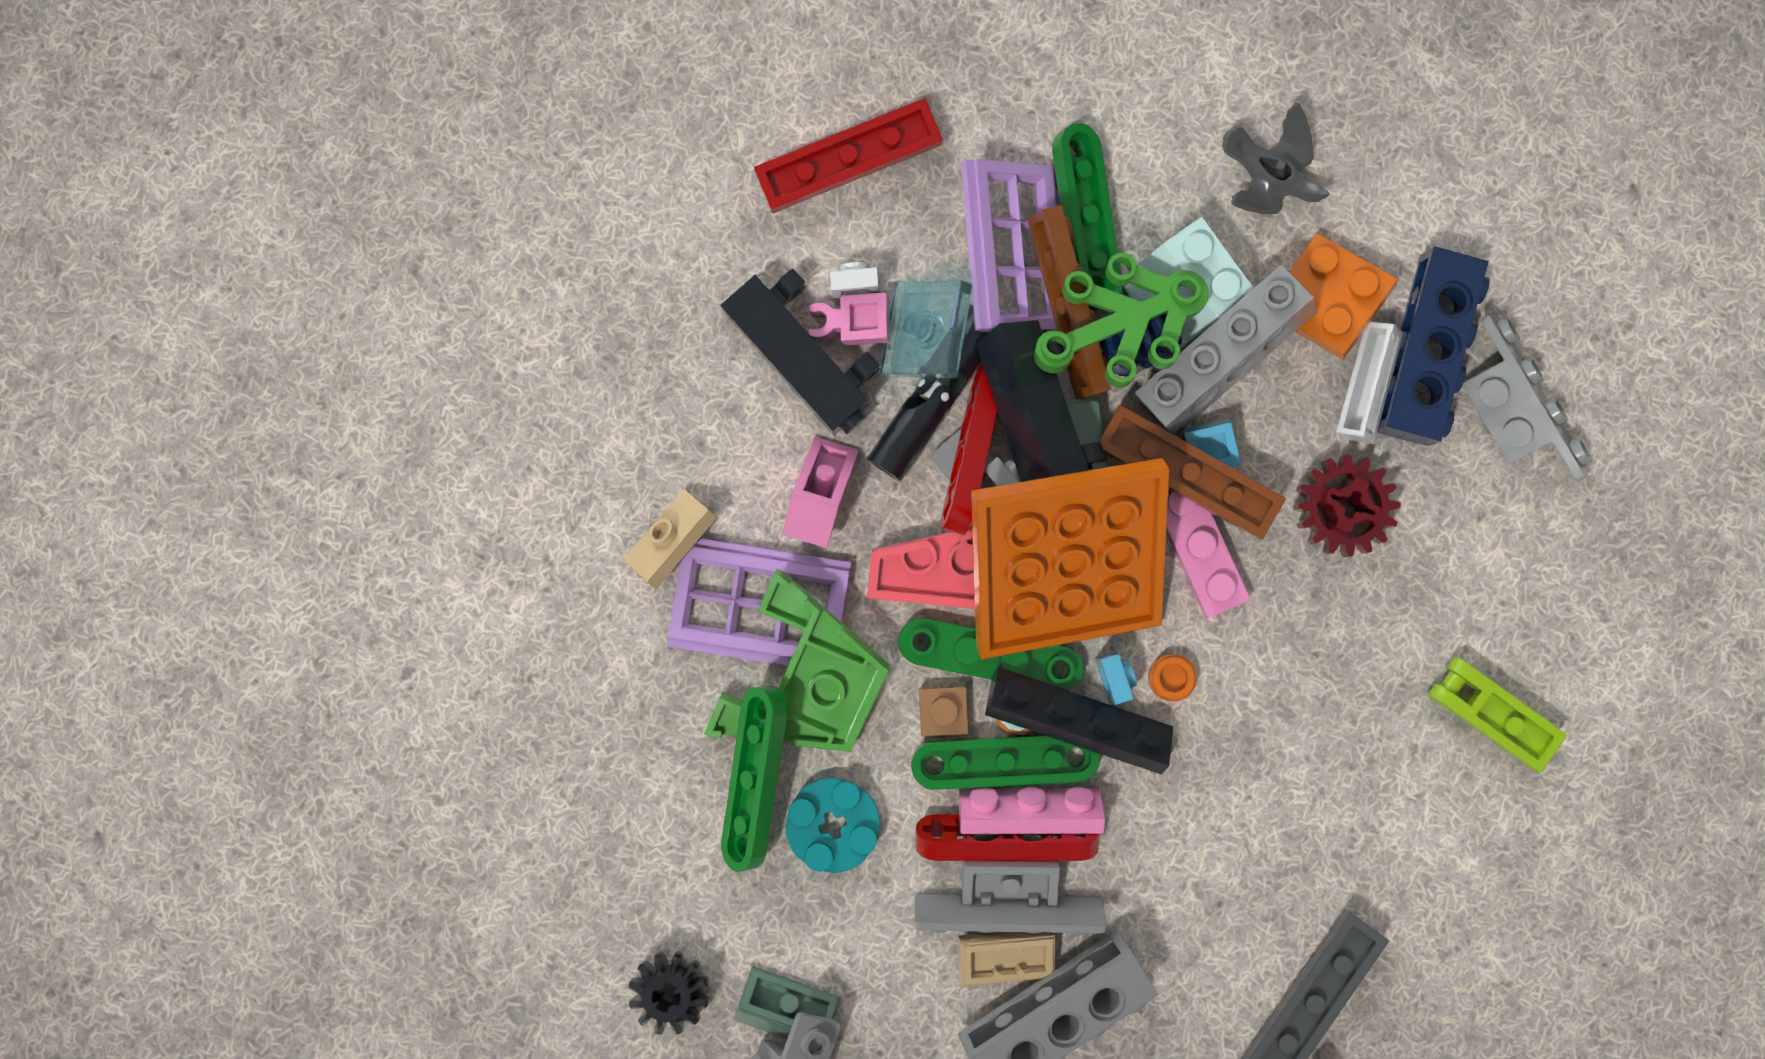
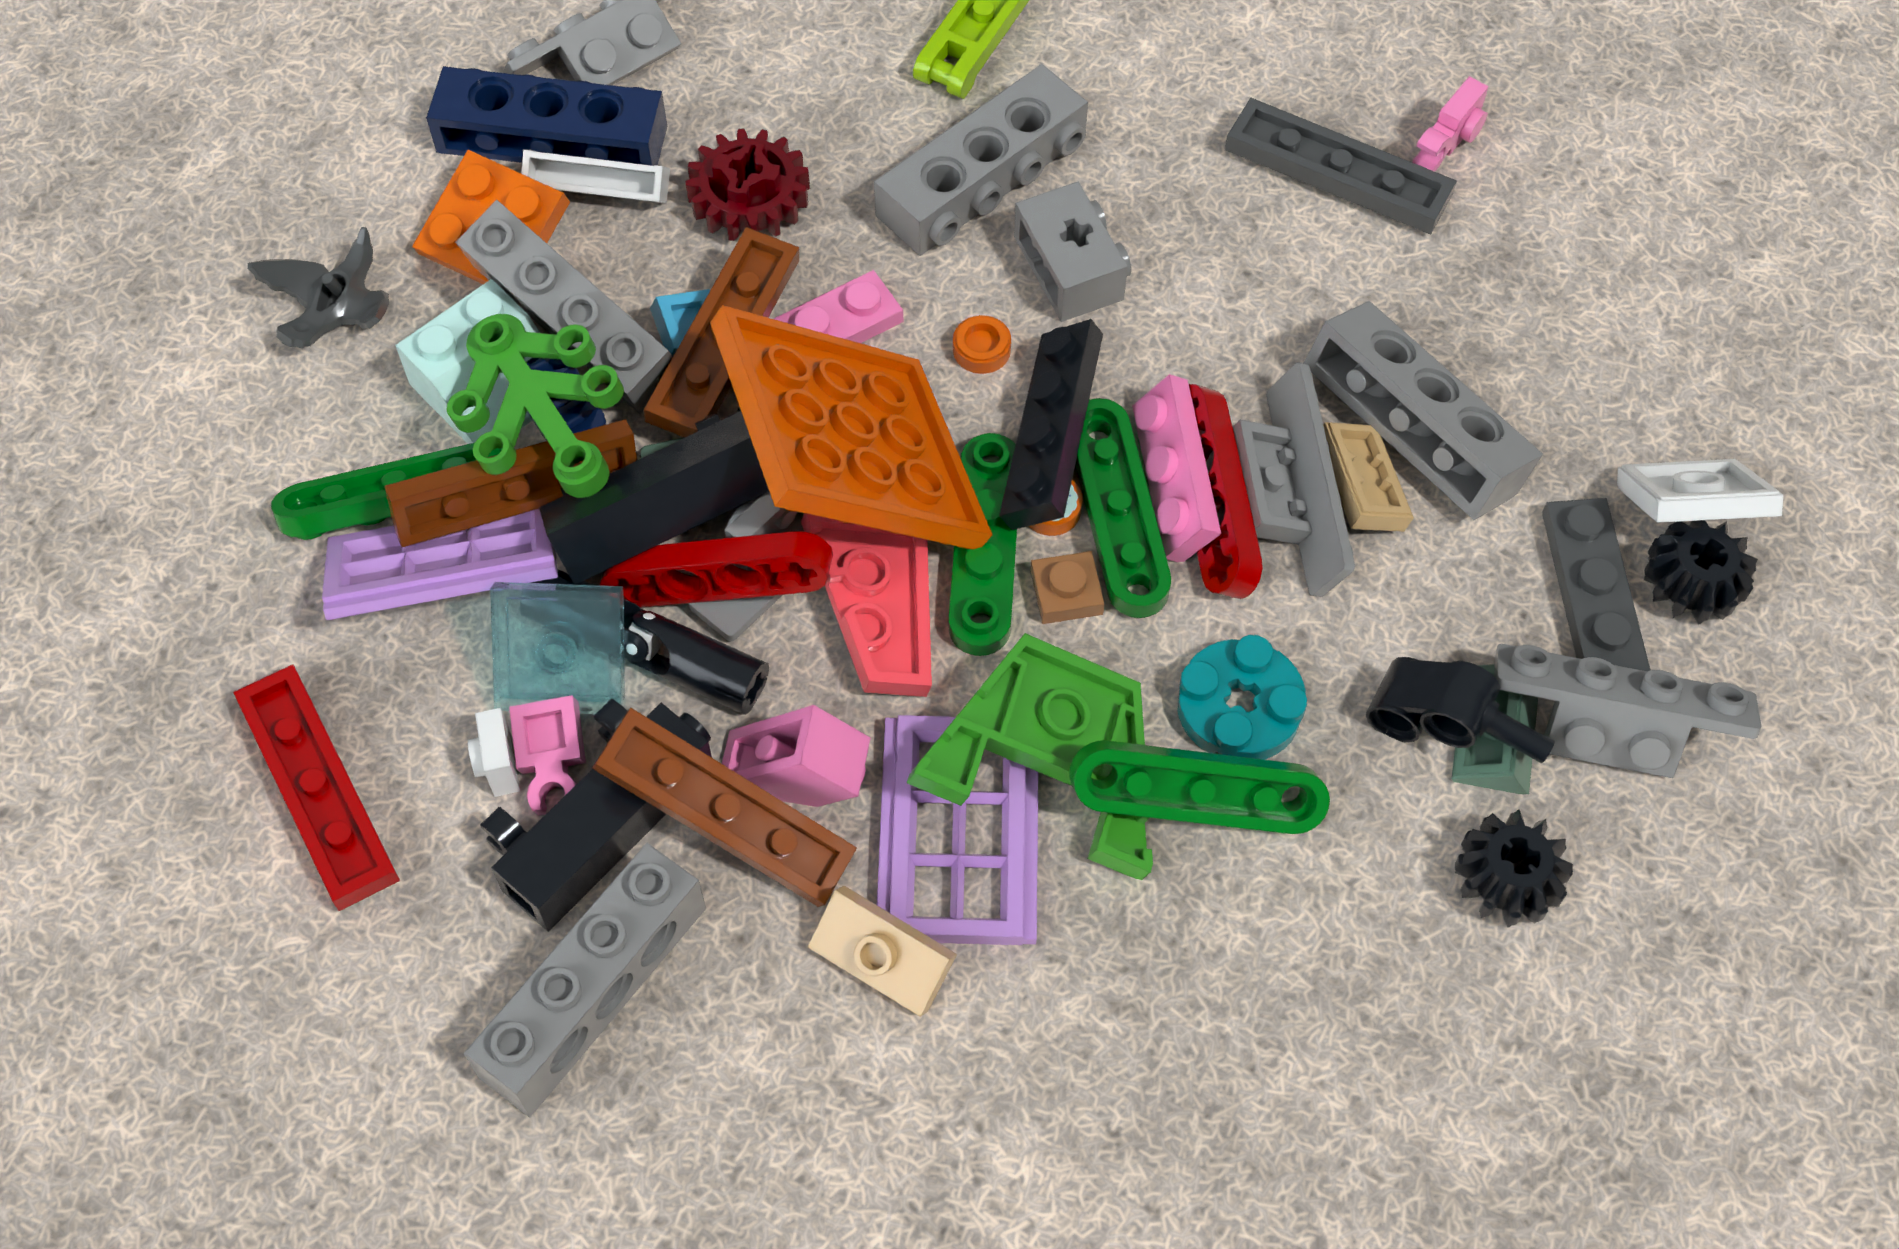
camera: 95 degrees left, 25 degrees down
medium azure plate [1095,653,1137,705] -> none
none -> light grey brick [464,843,706,1118]
none -> dark orange plate [592,707,857,907]
none -> light grey brick [874,64,1088,256]
none -> light grey brick [1014,181,1131,322]
none -> black beam [1366,657,1555,763]

